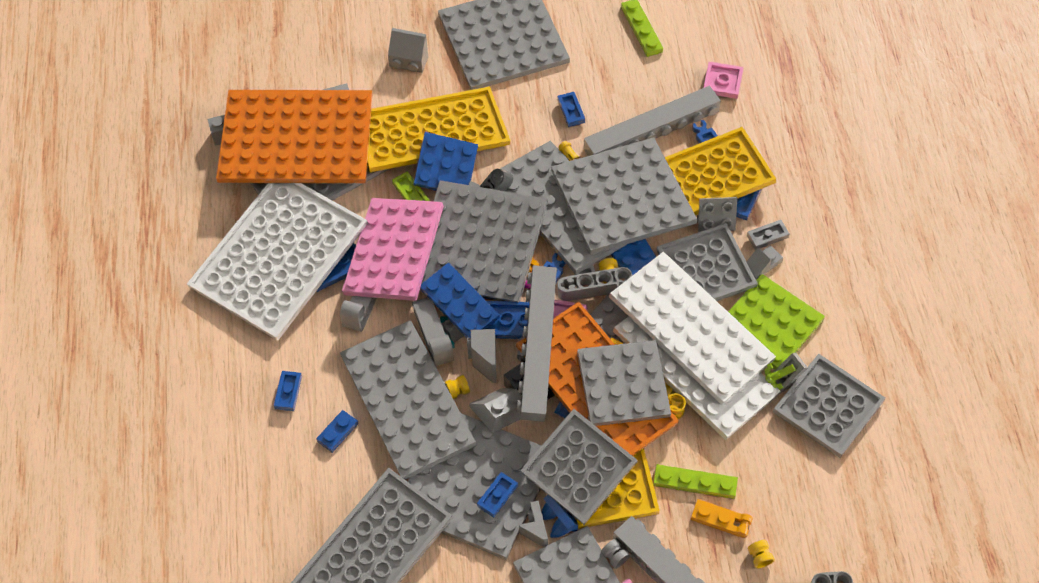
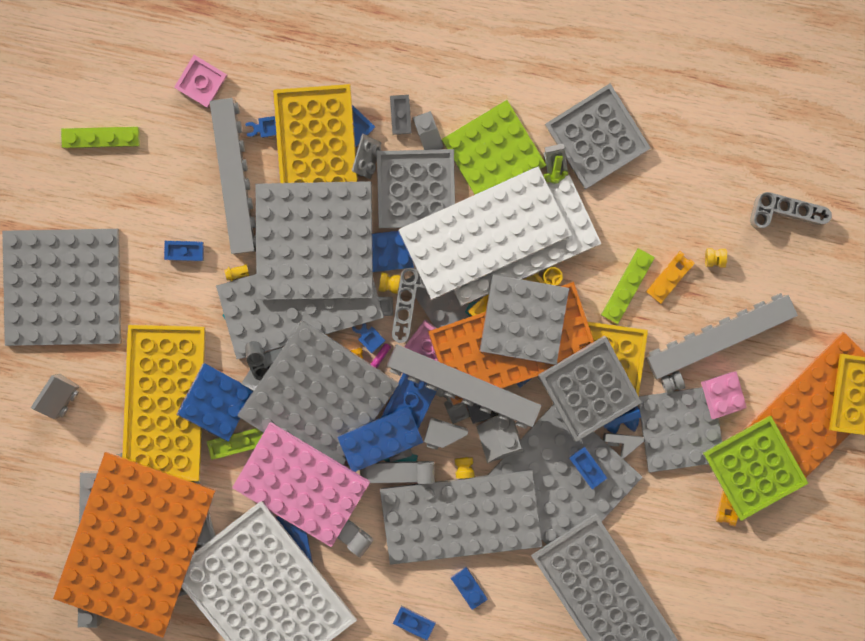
camera: 70 degrees left, 30 degrees up
none -> light grey slope [444,401,470,424]

